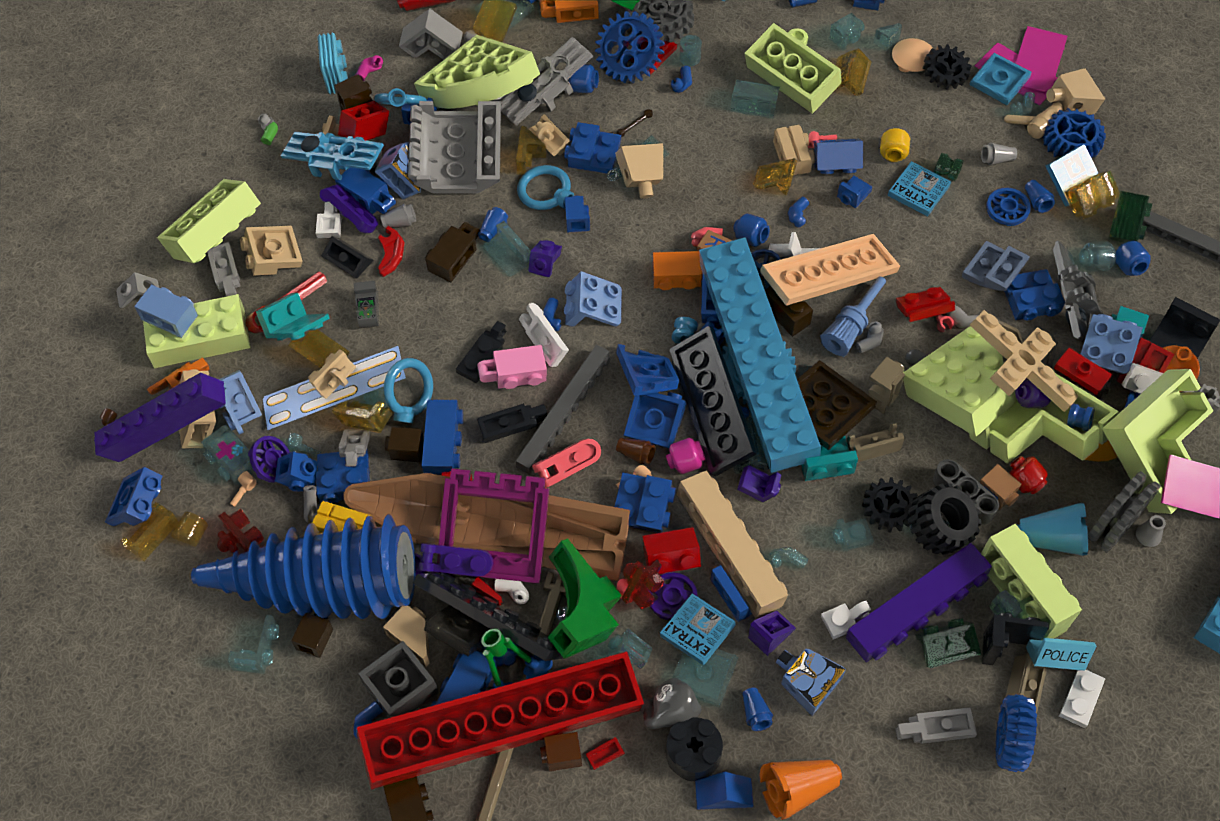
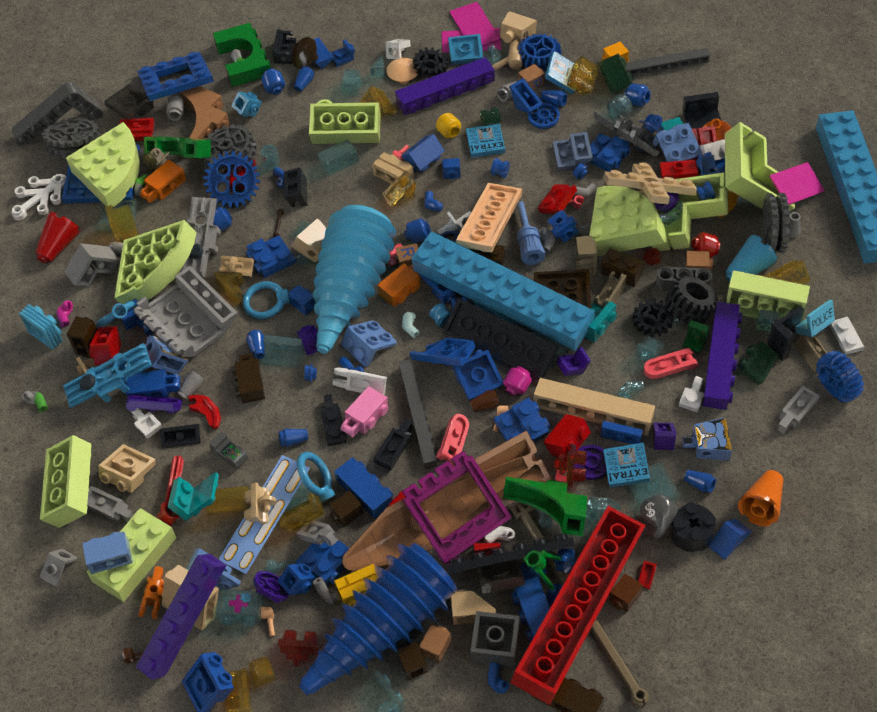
camera: 40 degrees left, 5 degrees down
dark purple plate [419,543,494,577] -> none
none -> blue cone [278,429,308,448]
none -> black hinge [284,167,308,207]
none -> blue plate [305,364,317,382]
none -> medium azure cone [313,205,396,354]
none -> white bracket [385,39,411,59]
none -> dark purple brick [395,57,495,115]
none -> light aqua arm [402,312,420,338]
none -> medium nougat brick [419,625,451,663]
none -> blue wheel [491,158,510,178]
none -> blue slope [509,78,543,113]
none -> medium nougat brick [518,64,545,91]
none -> blue brick [548,210,579,243]
none -> blue plate [572,163,588,179]
none -> dark brown brick [601,248,644,287]
none -> light orange brick [602,41,629,66]
none -> blue hinge [639,114,662,134]
none -> clear red plate [644,248,662,265]
none -> coral plate [644,348,699,379]
none -> clear light blue arm [658,201,683,225]
none -> dark green bracket [682,320,709,354]
none -> blue hinge [696,152,717,176]
none -> clear yellow panel [764,260,811,285]

